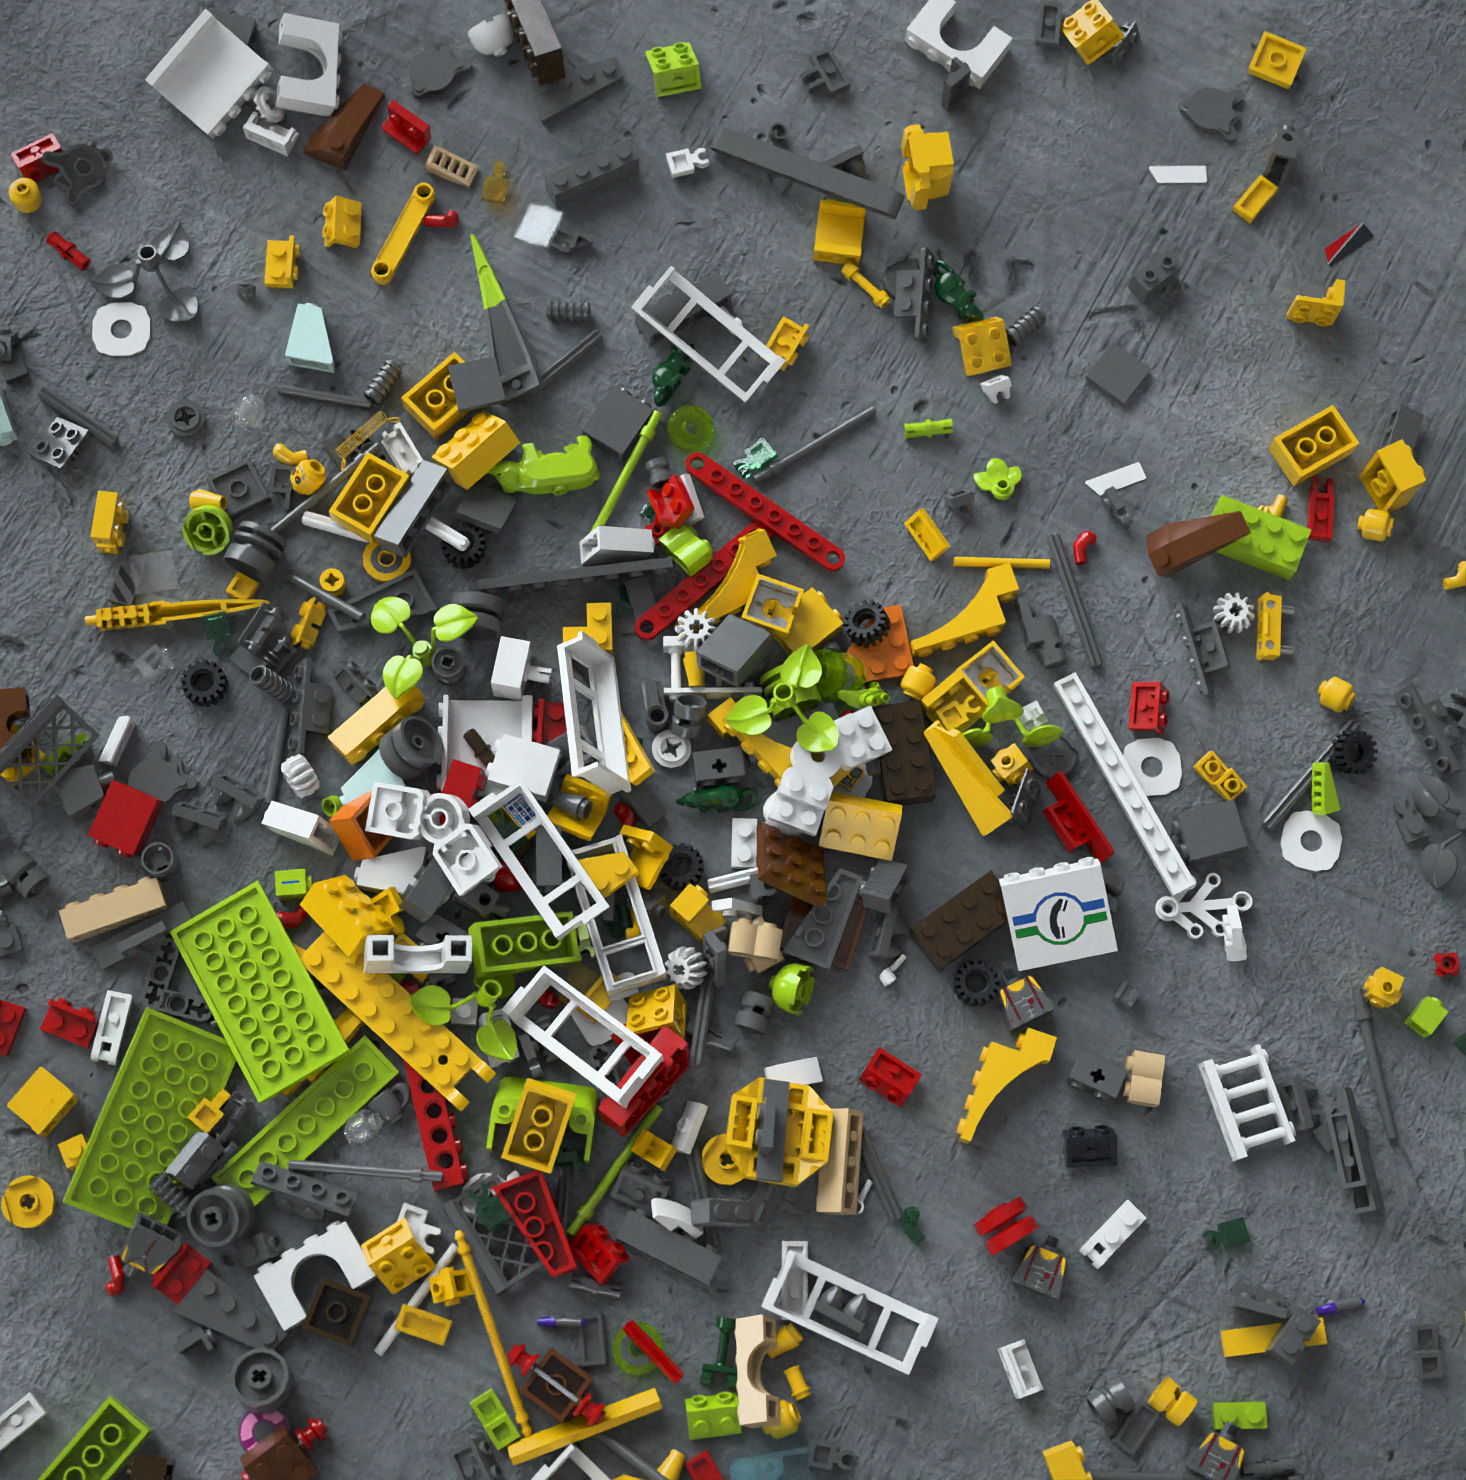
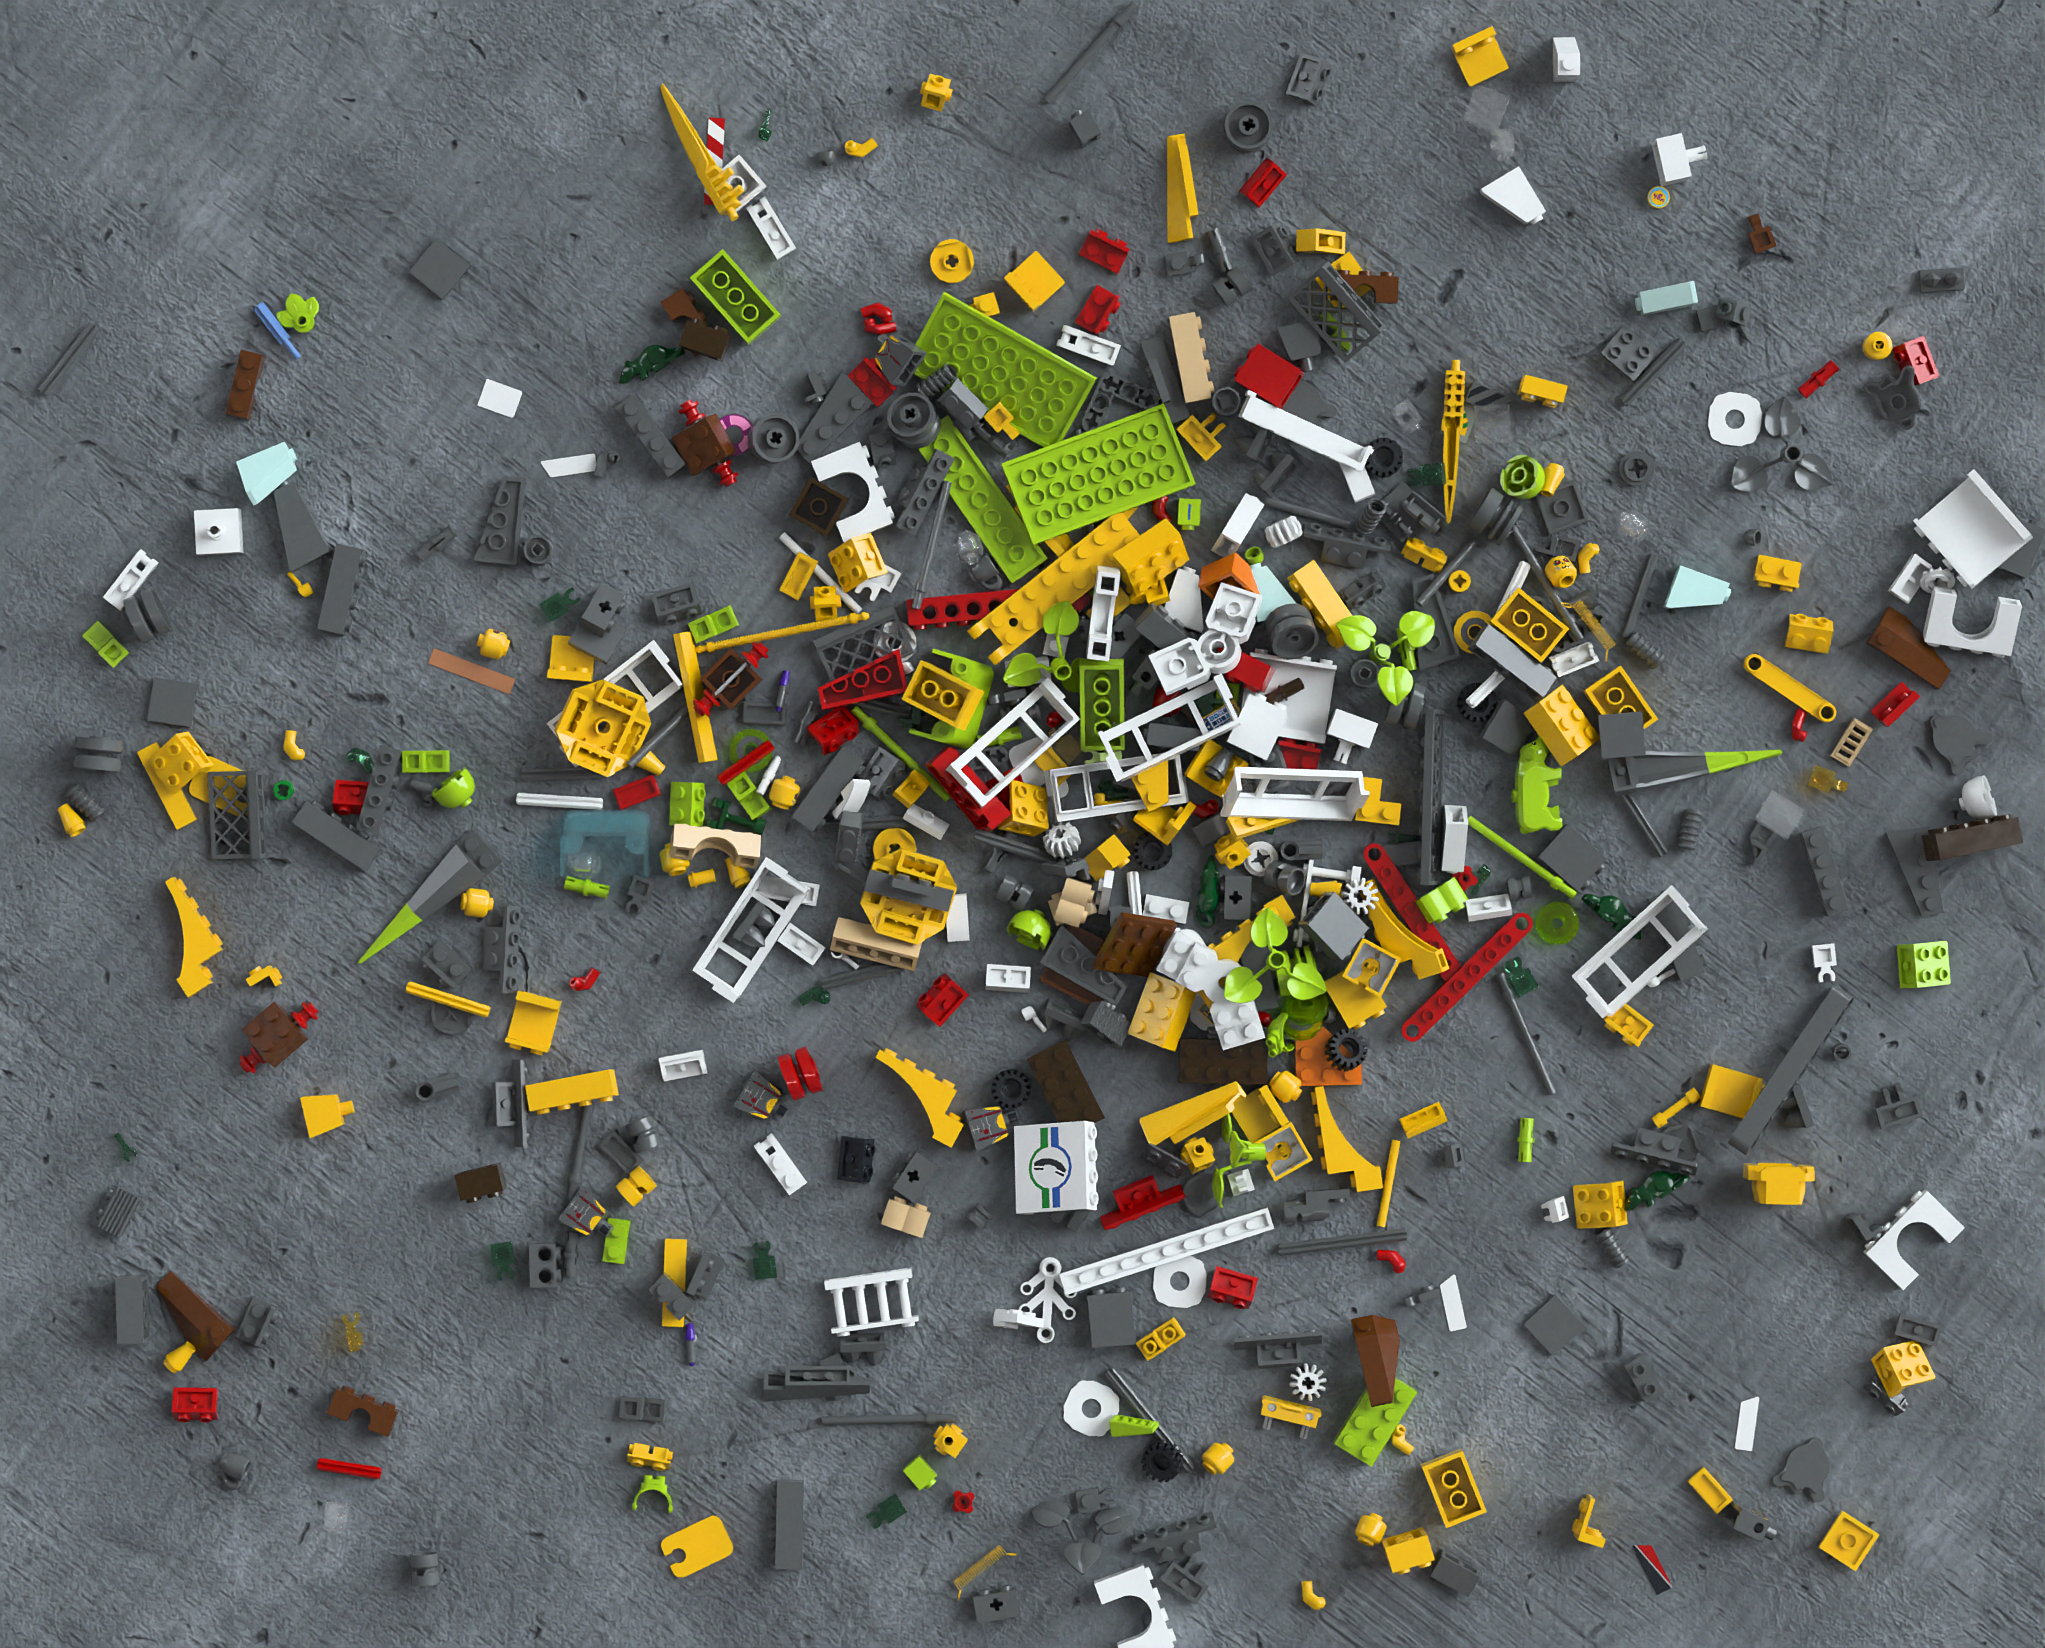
camera: 100 degrees right, 15 degrees up
white slope [99,716,135,768] -> none
yellow tile [225,571,260,599] -> none
clear green plate [469,1182,511,1232] -> none
red bracket [647,474,695,529] -> none
yellow plate [935,695,981,731] -> none
lime plate [974,458,1022,500] -> none
red hinge [1307,476,1335,542] -> none
none -> lime slope [727,771,771,821]
none -> white piece [756,756,781,796]
none -> yellow head [769,775,800,809]
none -> white plate [777,923,826,965]
none -> red arm [860,303,893,323]
none -> lime pin [977,725,1023,747]
none -> white hinge [986,964,1031,993]
none -> yellow hinge [1176,412,1226,462]
none -> yellow brick [1214,833,1251,869]
none -> white piece [1238,390,1374,472]
none -> white slope [1339,463,1375,503]
none -> lime pin [1396,628,1417,671]

